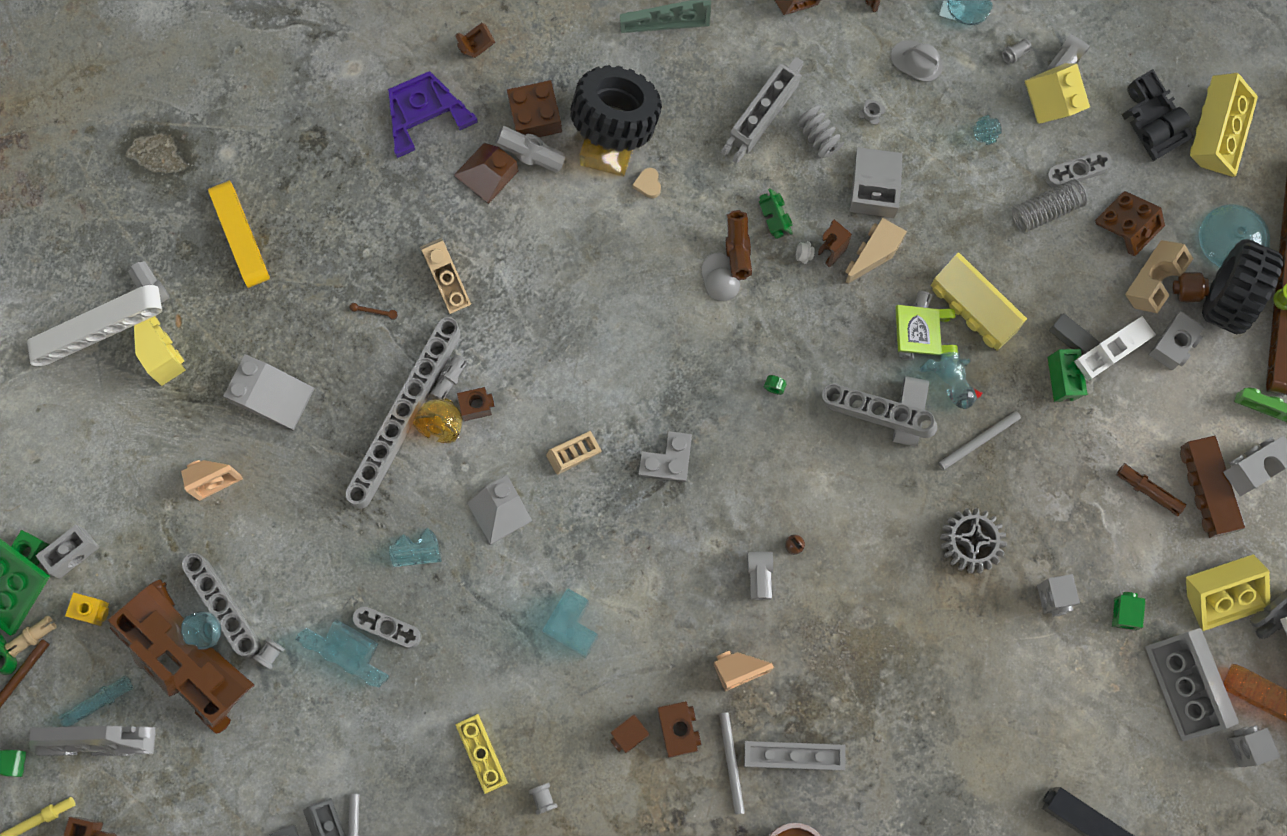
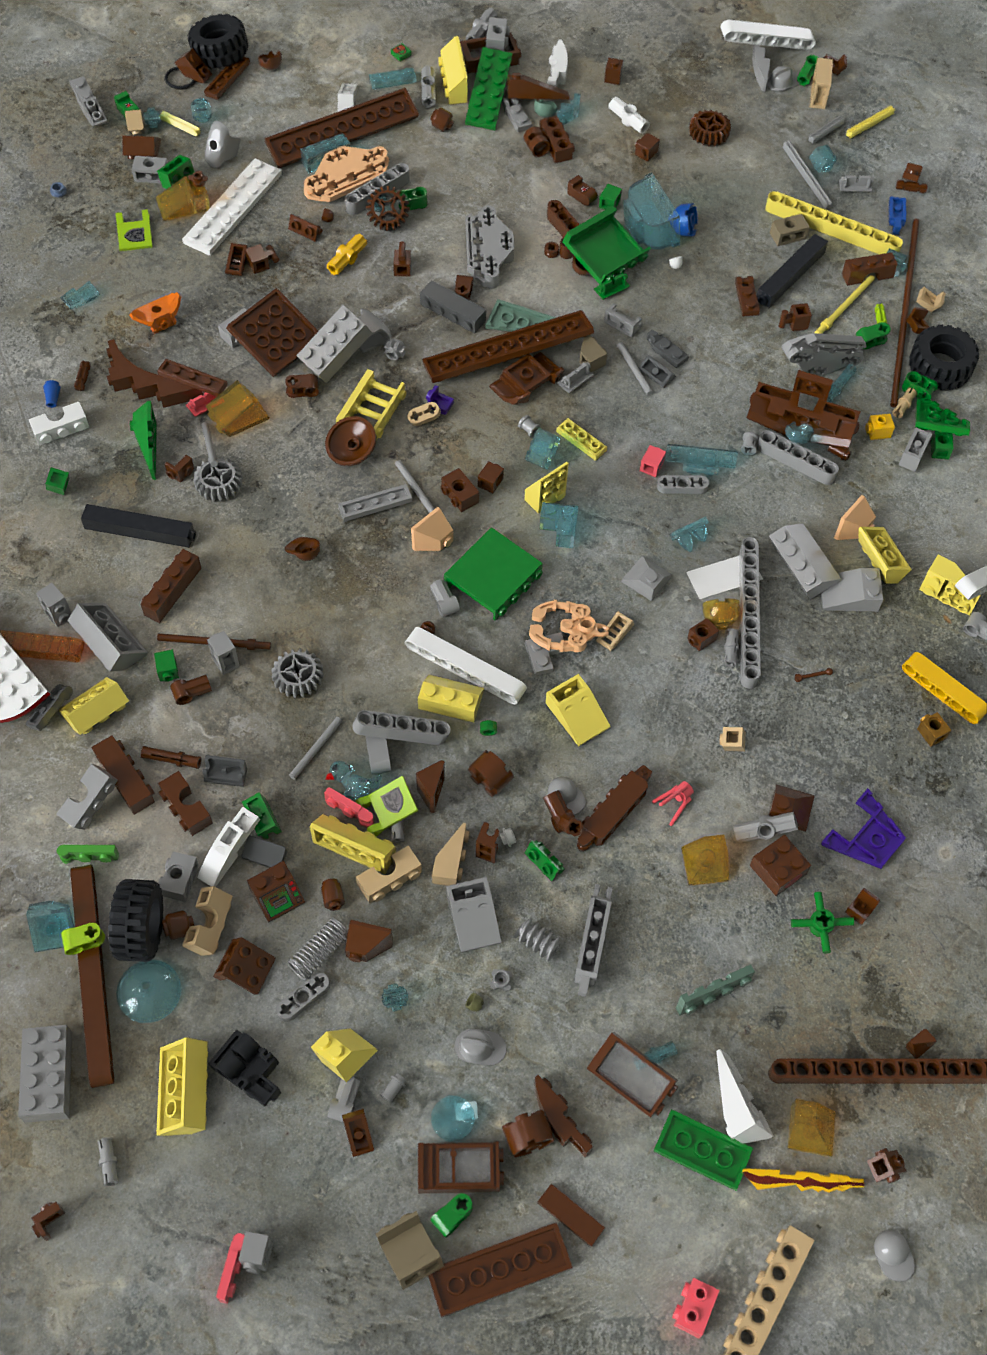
camera: 155 degrees right, 15 degrees down
tan slope [420,238,471,314] -> none
black tyre [570,65,662,152] -> none
tan tile [633,168,661,198] -> none
none -> reddish brown brick [140,549,202,623]
none -> reddish brown bar [157,633,271,650]
none -> reddish brown arch [158,771,213,836]
none -> reddish brown piece [170,675,212,705]
none -> dark grey hinge [203,755,247,787]
none -> reddish brown slope [247,861,305,923]
none -> reddish brown cap [284,537,320,561]
none -> reddish brown brick [321,878,345,911]
none -> coral hinge [324,787,374,828]
none -> reddish brown slope [342,1109,374,1157]
none -> reddish brown slope [345,920,393,963]
none -> tan arch [356,845,422,903]
none -> white beam [405,627,527,705]
none -> reddish brown slope [416,760,445,813]
none -> light yellow slope [418,675,484,723]
none -> green panel [444,527,543,621]
none -> olive hinge [465,992,484,1012]
none -> reddish brown brick [468,750,514,797]
none -> light yellow slope [524,462,569,513]
none -> clear light blue brick [525,428,561,470]
none -> light nougat piece [529,600,609,652]
none -> light yellow slope [545,674,611,747]
none -> reddish brown hinge [577,765,652,852]
none -> coral brick [640,445,666,477]
none -> coral plant [652,781,694,826]
none -> white sticker [686,556,763,599]
none -> tan brick [720,727,746,751]
none -> light grey slope [769,523,841,600]
none -> green bar [791,892,854,954]
none -> light yellow slope [858,526,912,584]
none -> pearl gold brick [917,712,951,747]

